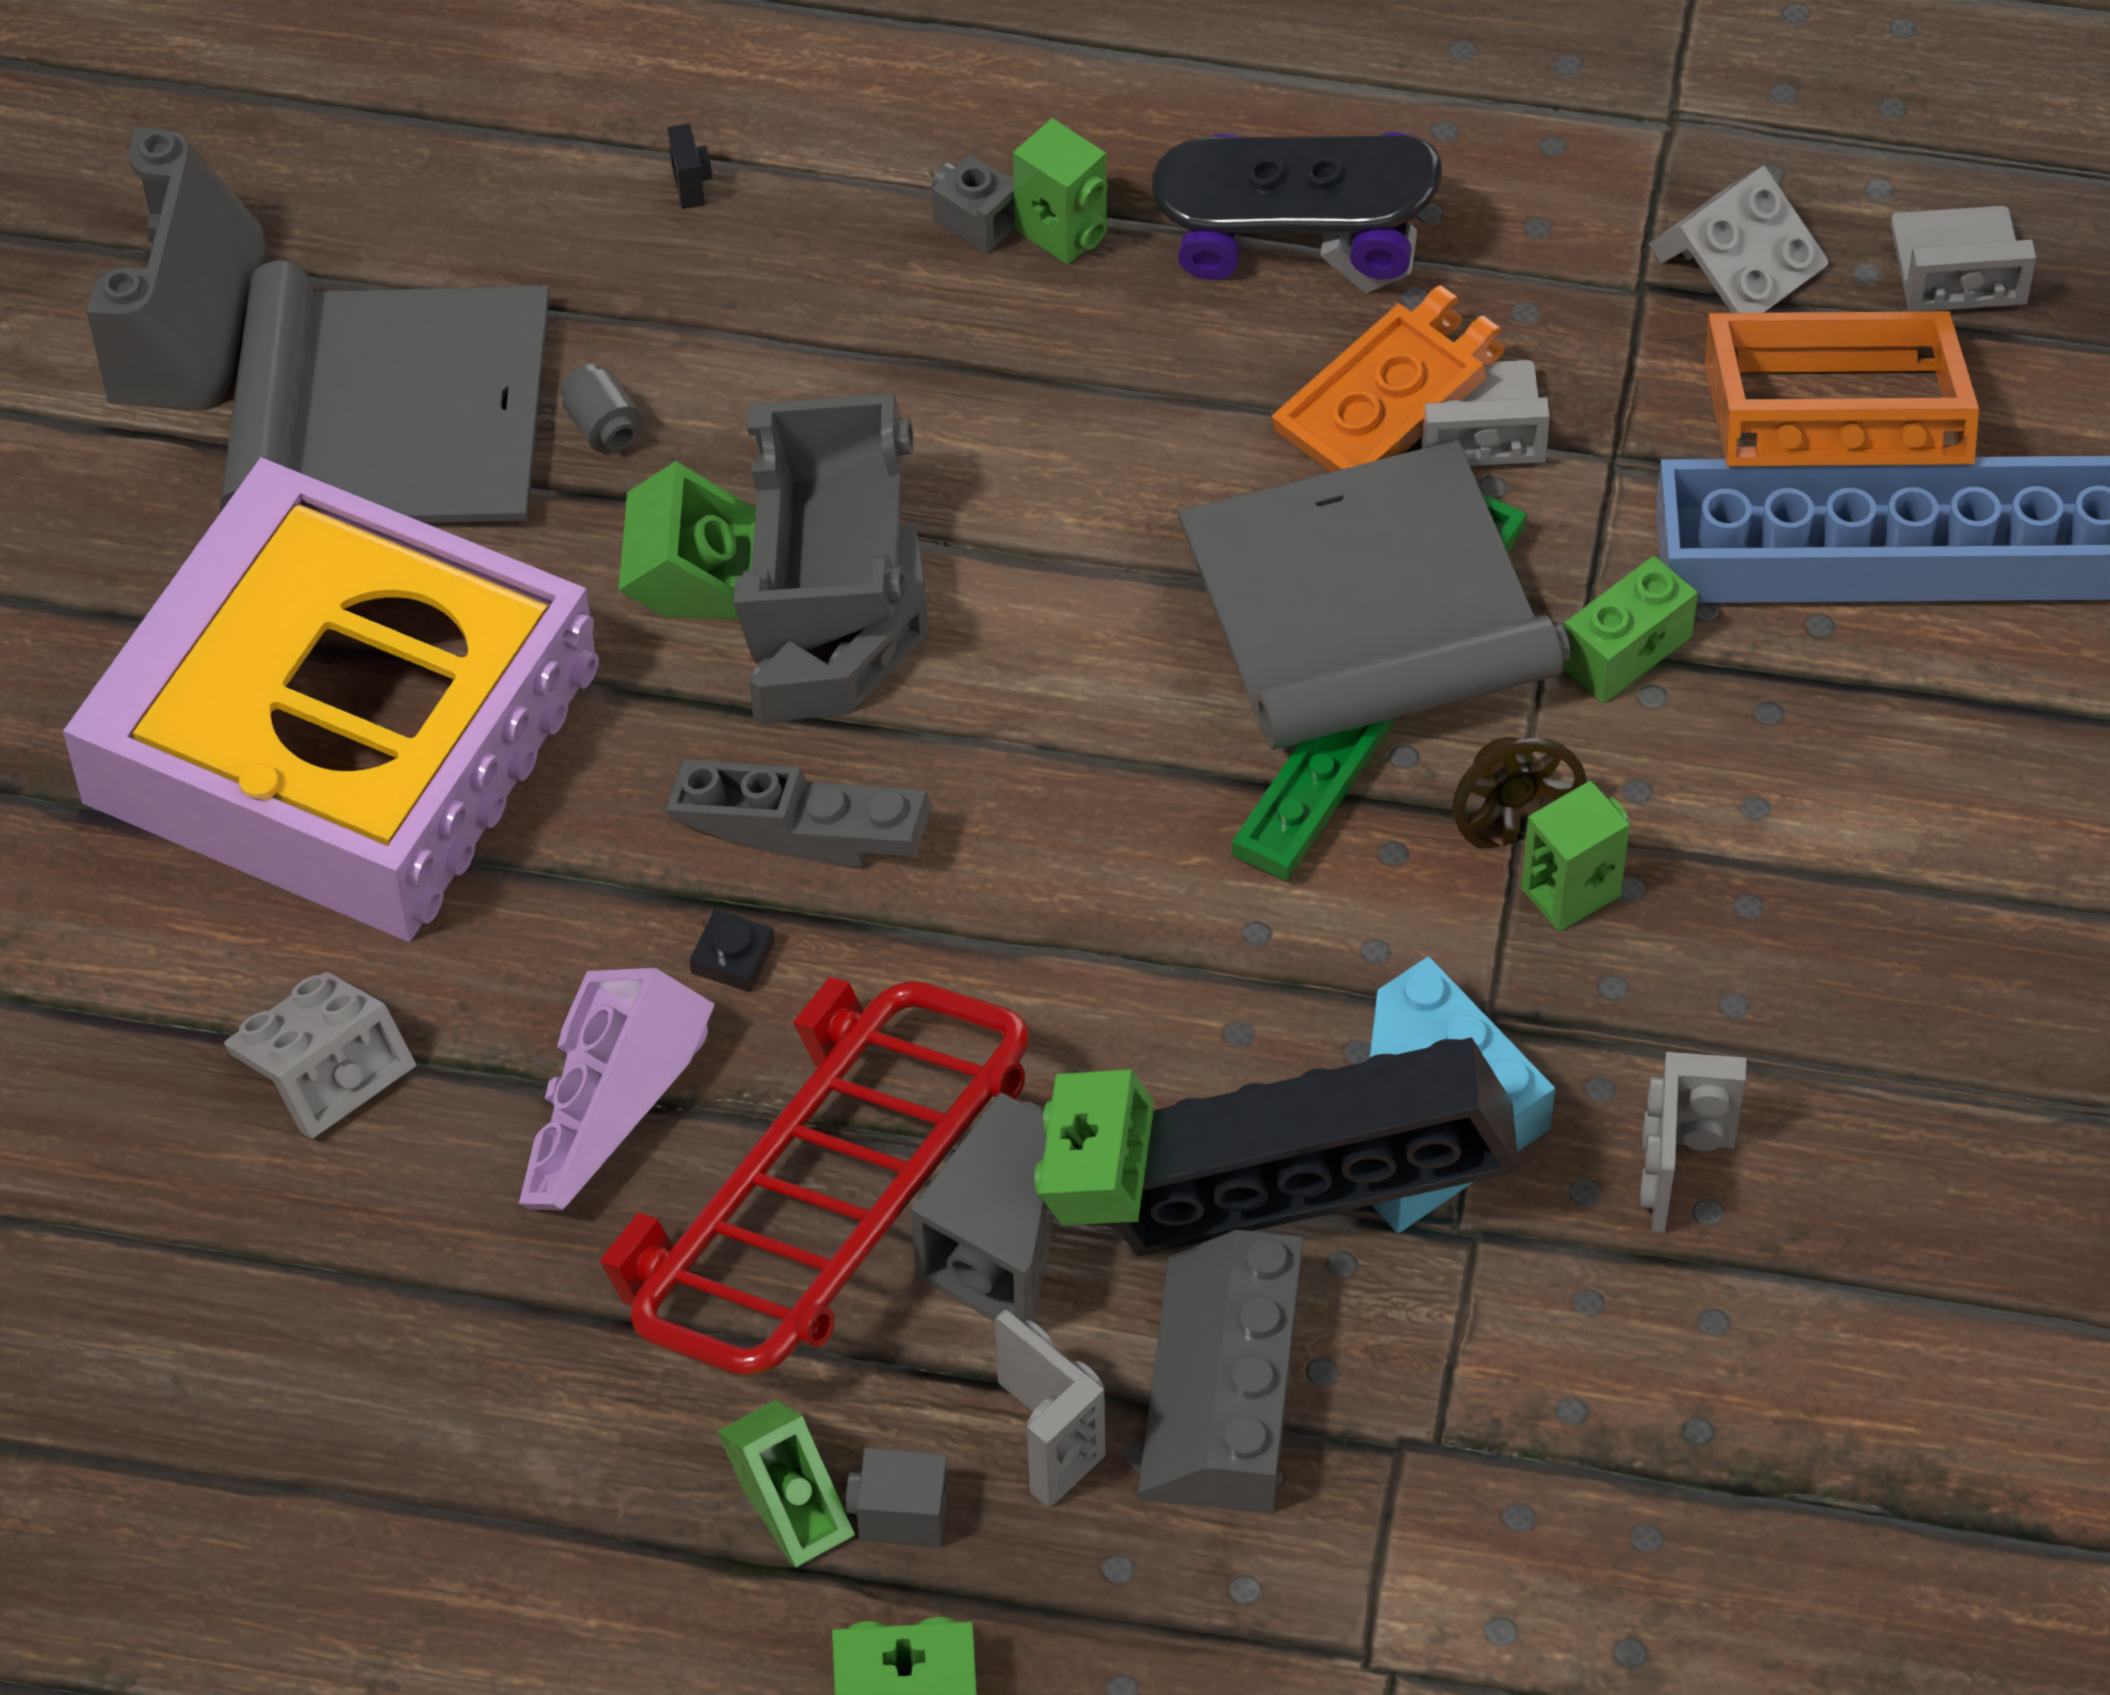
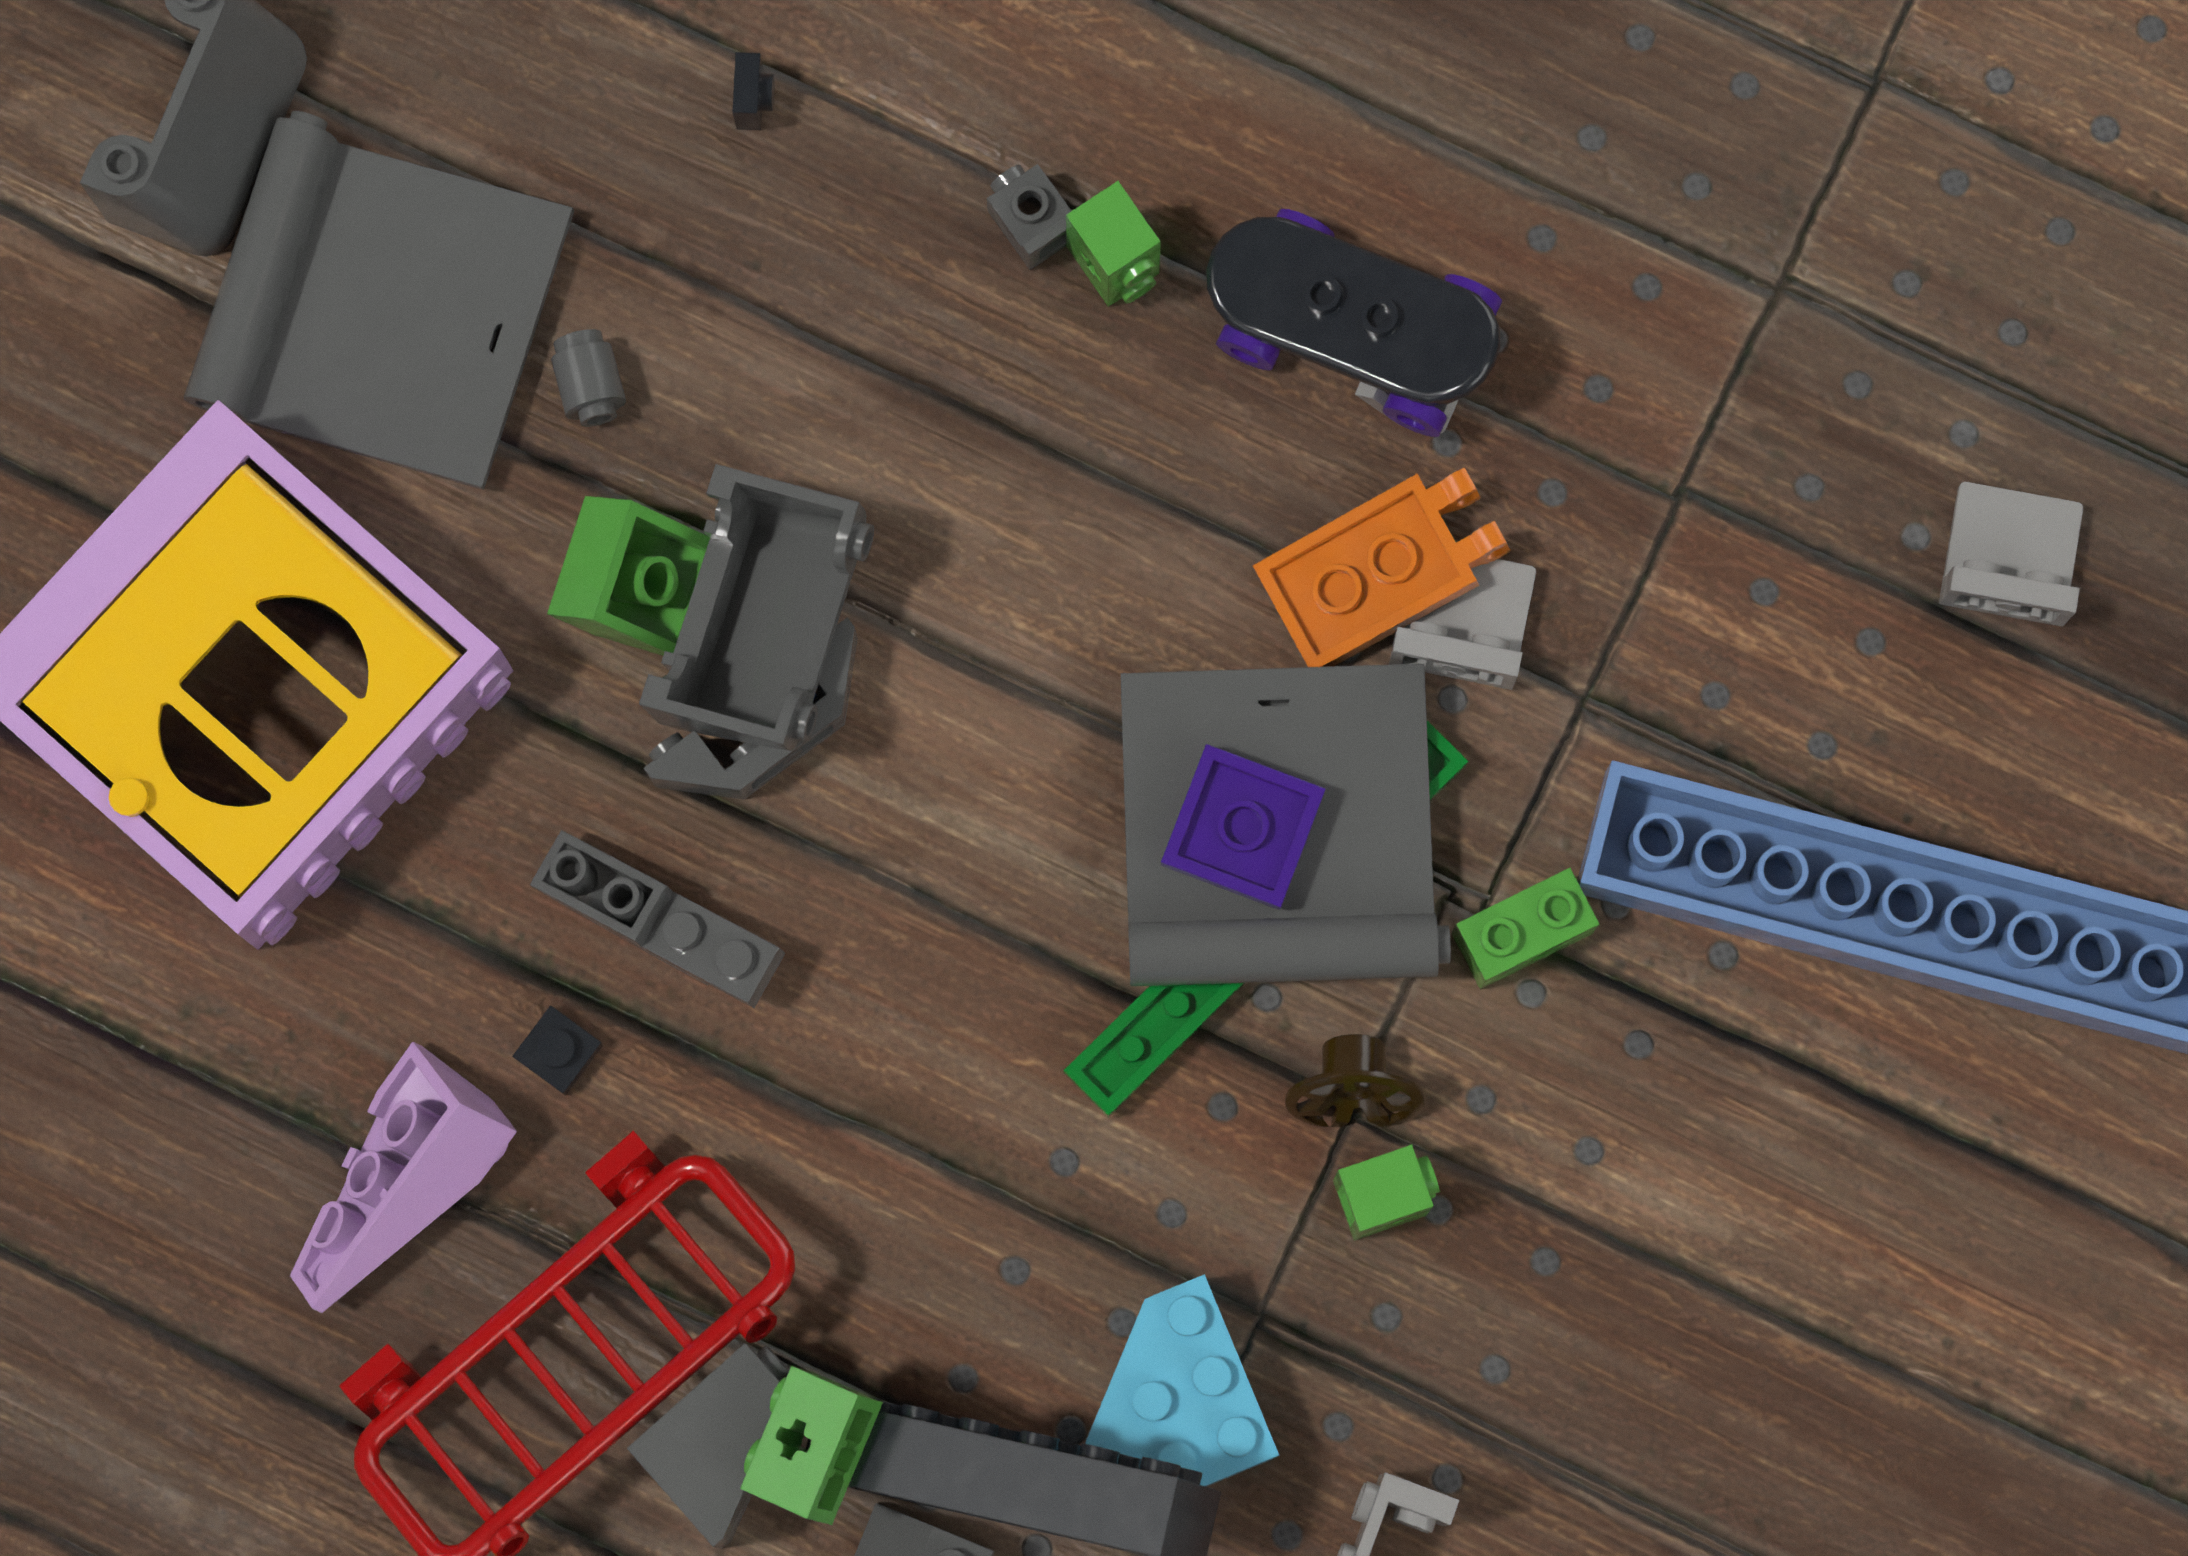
camera: 15 degrees right, 25 degrees up
light grey bracket [224,972,417,1139] -> none
light grey bracket [1649,165,1828,313] -> none
orange window [1705,311,1979,466] -> none
none -> dark purple plate [1161,744,1326,910]

